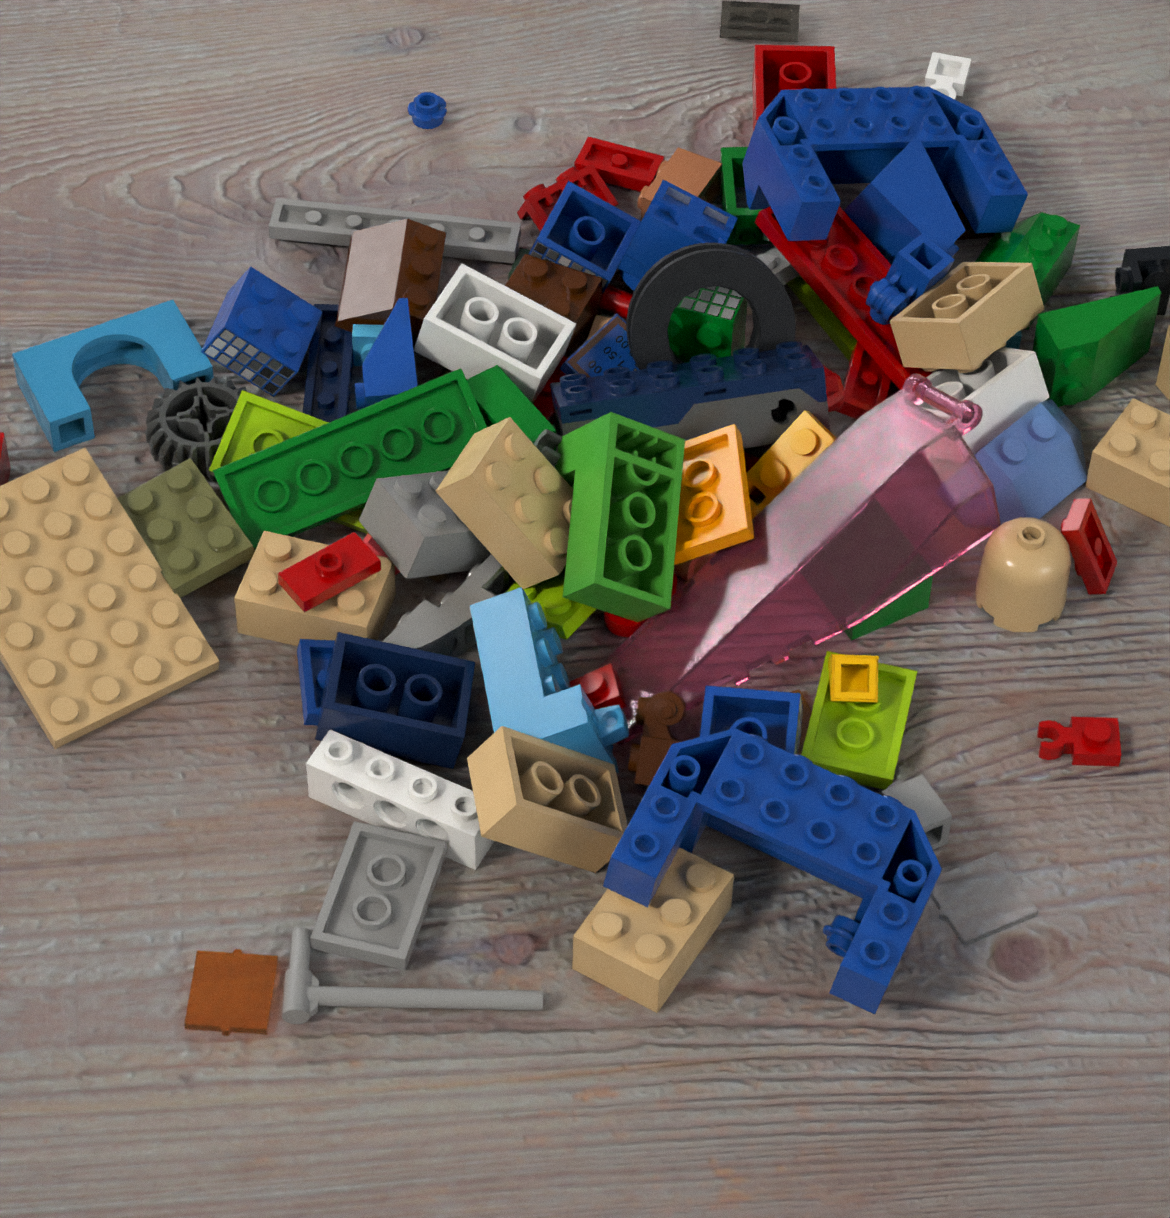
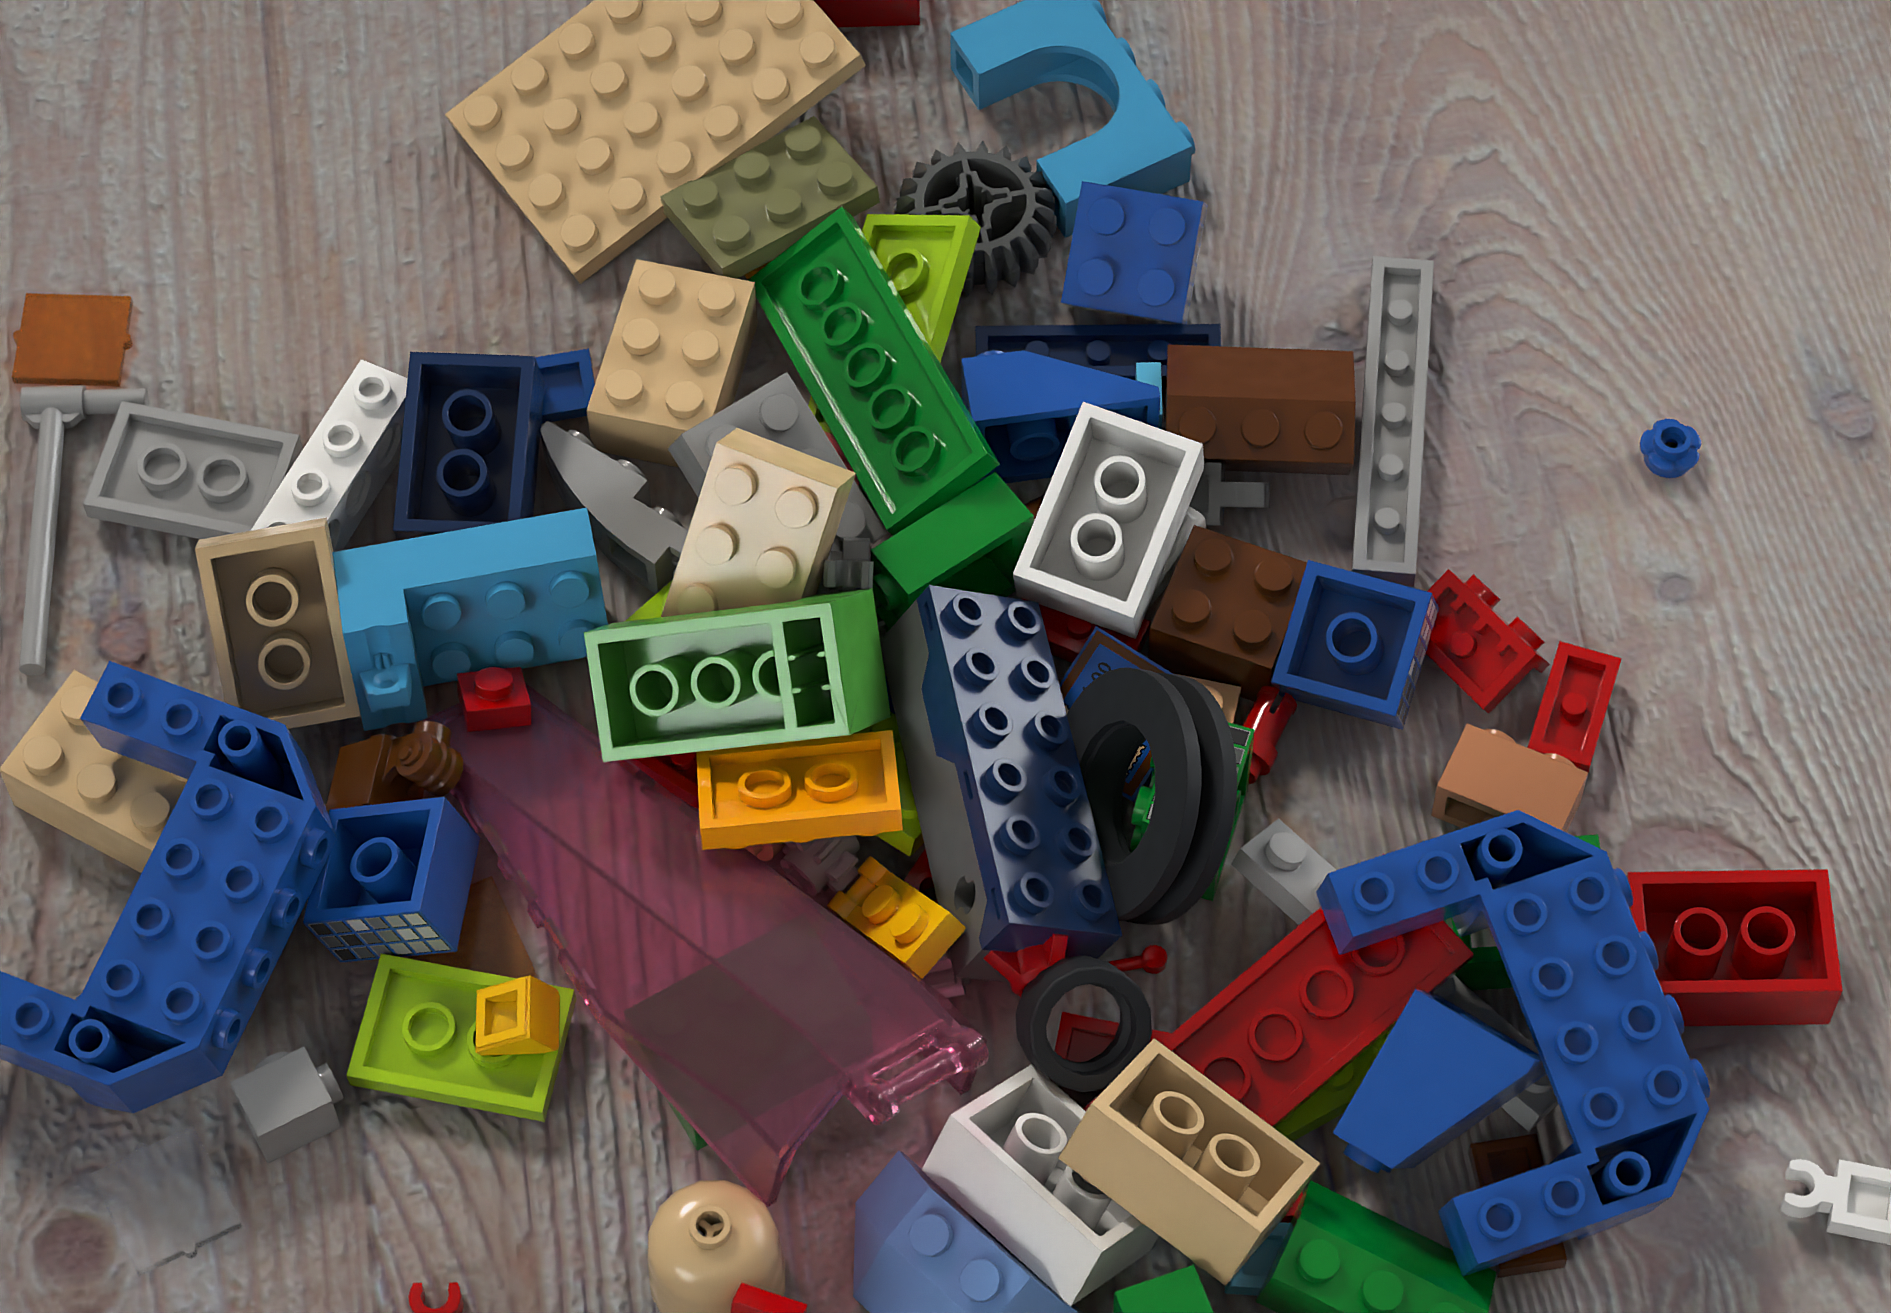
camera: 90 degrees right, 10 degrees up
red plate [278,532,381,613] -> none
blue piece [618,180,738,291] -> none
blue brick [866,233,955,325] -> none
none -> black tyre [1015,955,1152,1092]

